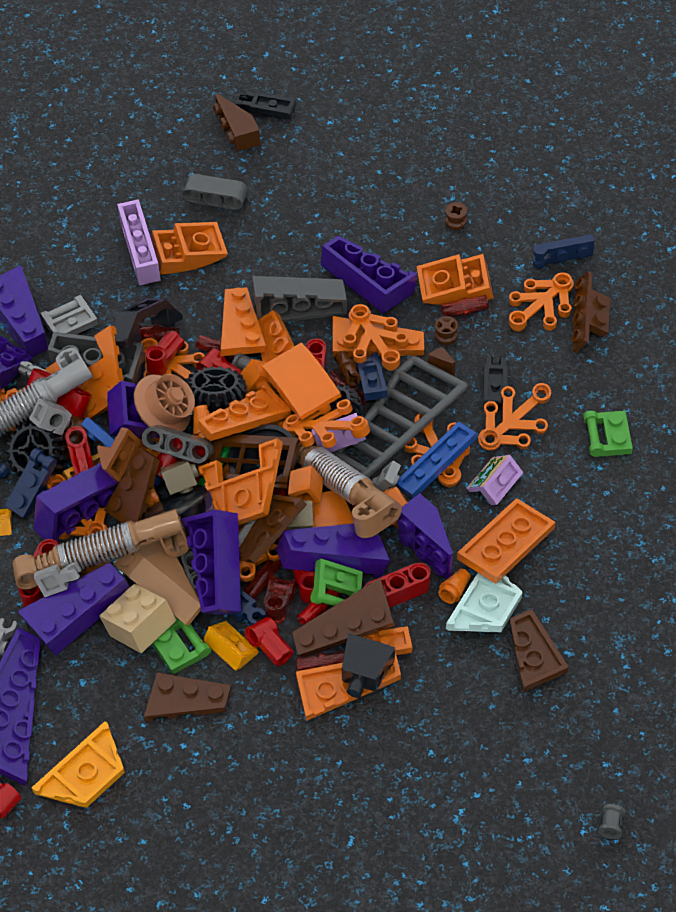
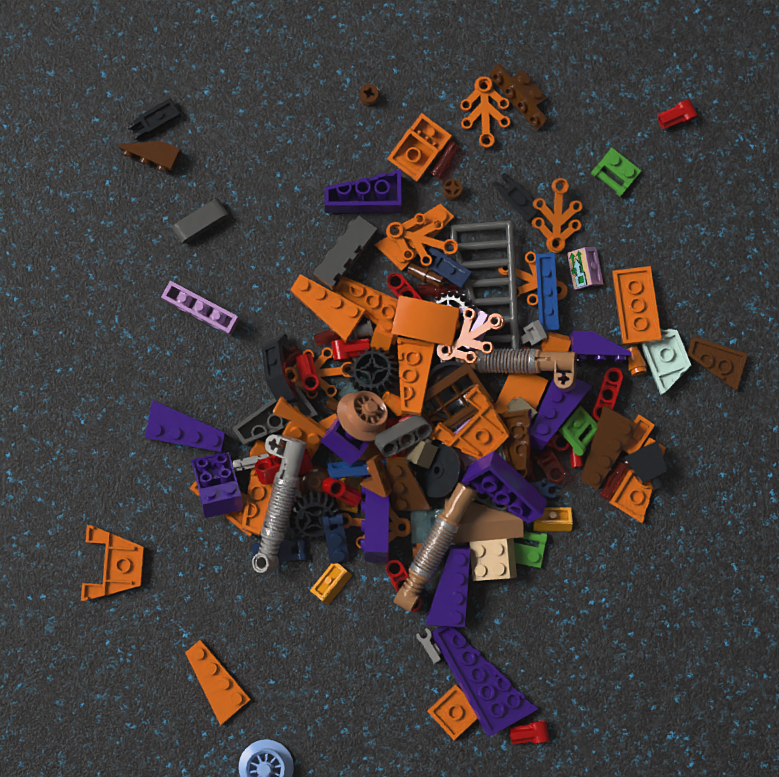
camera: 50 degrees left, 30 degrees up
light grey brick [29,398,72,435] -> none
light orange wing [32,721,125,808] -> none
light grey plate [33,562,82,597] -> none
light grey plate [40,295,98,335] -> none
reddish brown wing [144,673,231,721] -> none
orange slope [151,222,228,275] -> none
red piece [245,617,294,667] -> none
orange brick [288,465,323,504] -> none
reddish brown slope [428,347,455,376] -> none
dark blue plate [533,234,595,269] -> none

